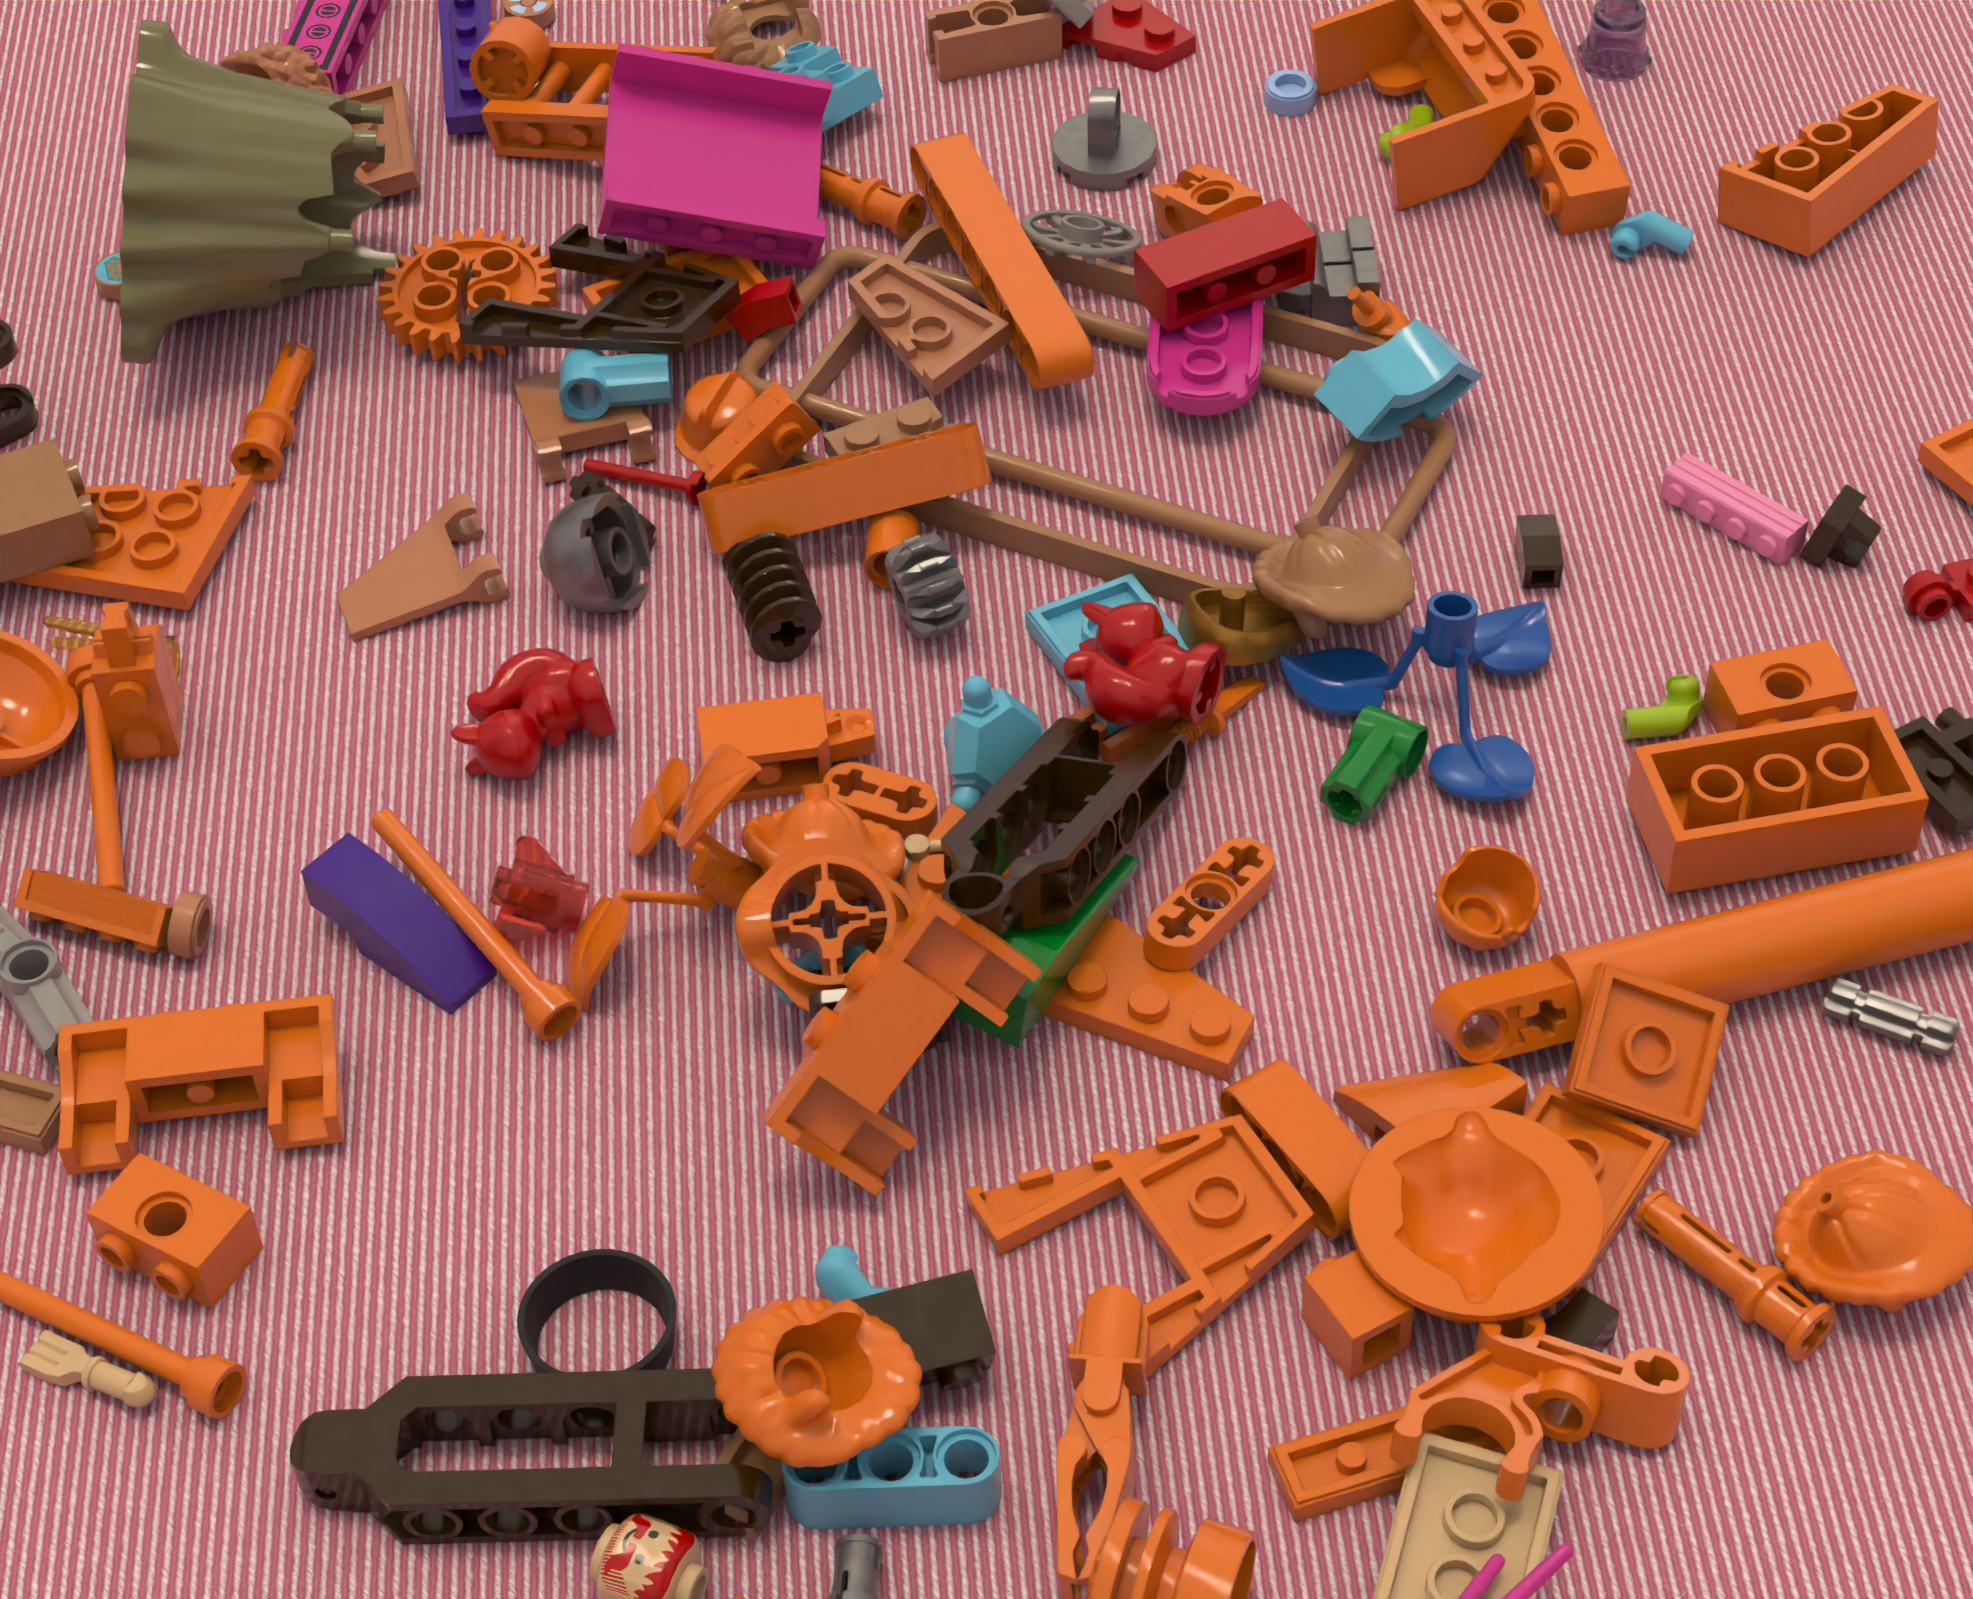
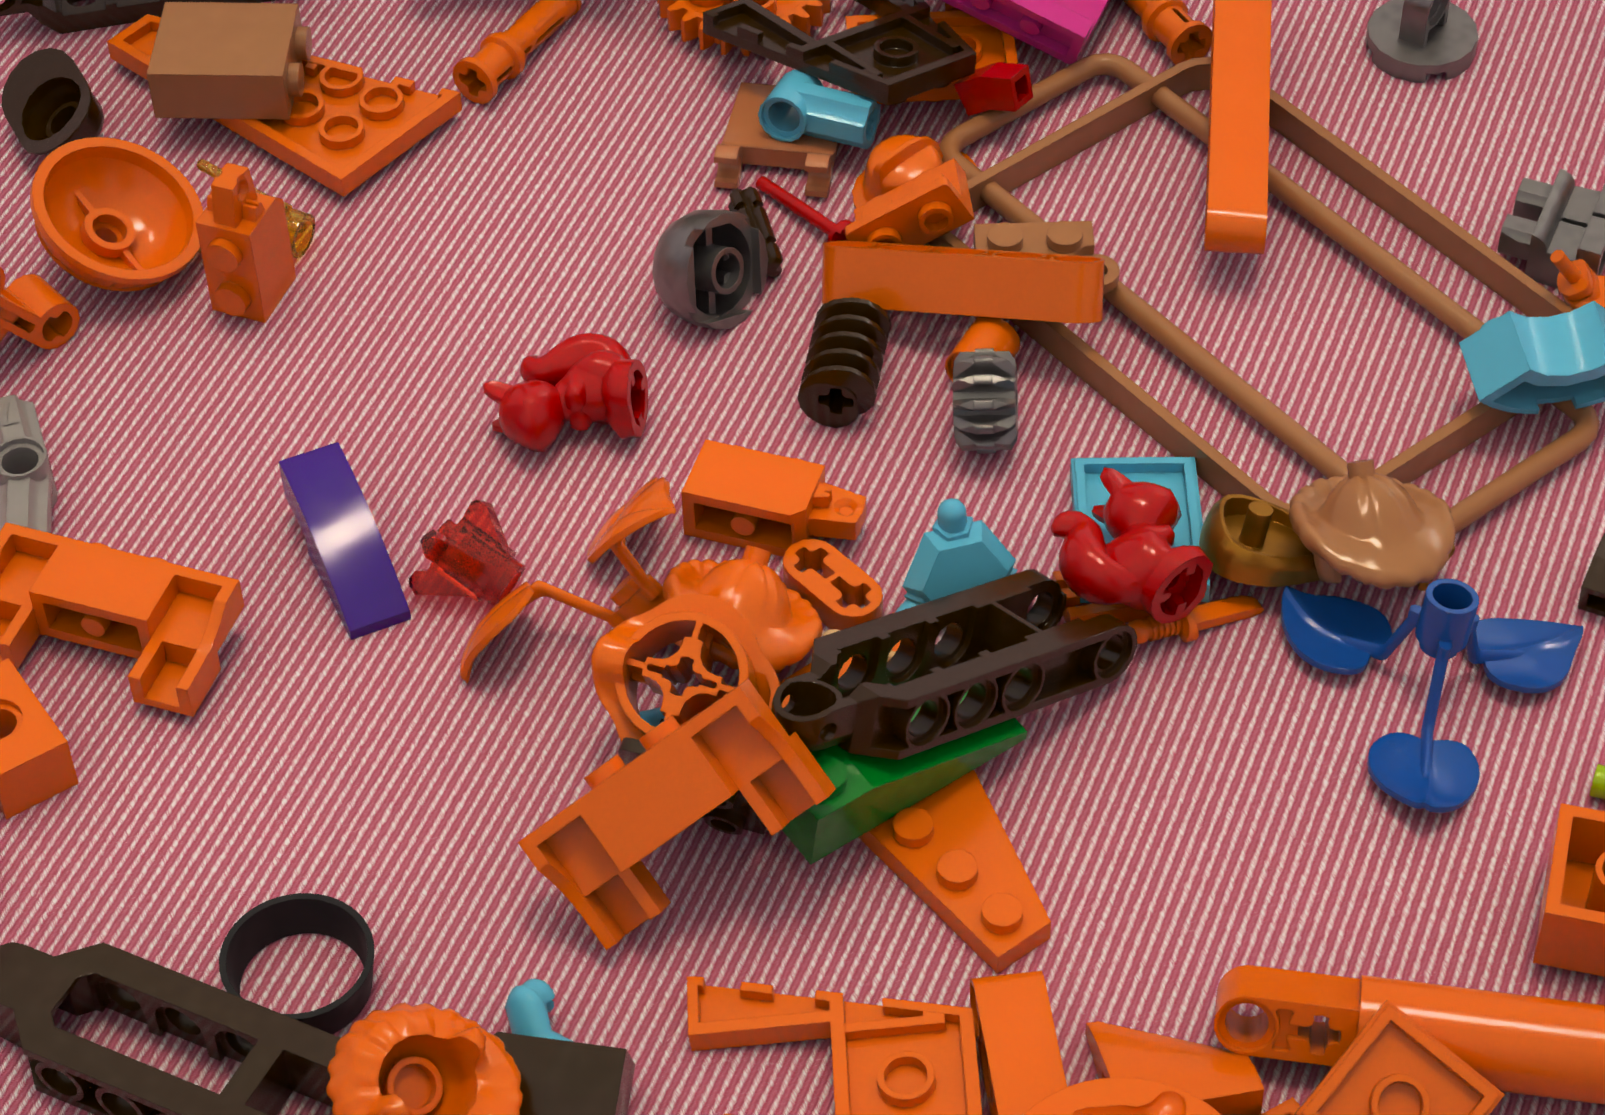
camera: 25 degrees right, 0 degrees up
orange piece [14,868,174,953] -> none
orange piece [66,645,125,892] -> none
nougat tile [167,891,213,959] -> none
nougat flag [336,493,510,642] -> none
orange piece [371,809,582,1041] -> none
nougat wing [848,253,1010,398] -> none
light grey wheel [1020,210,1142,264] -> none
red brick [1134,198,1317,332] -> none
orange beam [1143,837,1275,971] -> none
dark pink tile [1146,298,1264,416] -> none
orange piece [1149,163,1263,237] -> none
green piece [1320,704,1429,825] -> none
orange hair [1433,845,1541,951] -> none

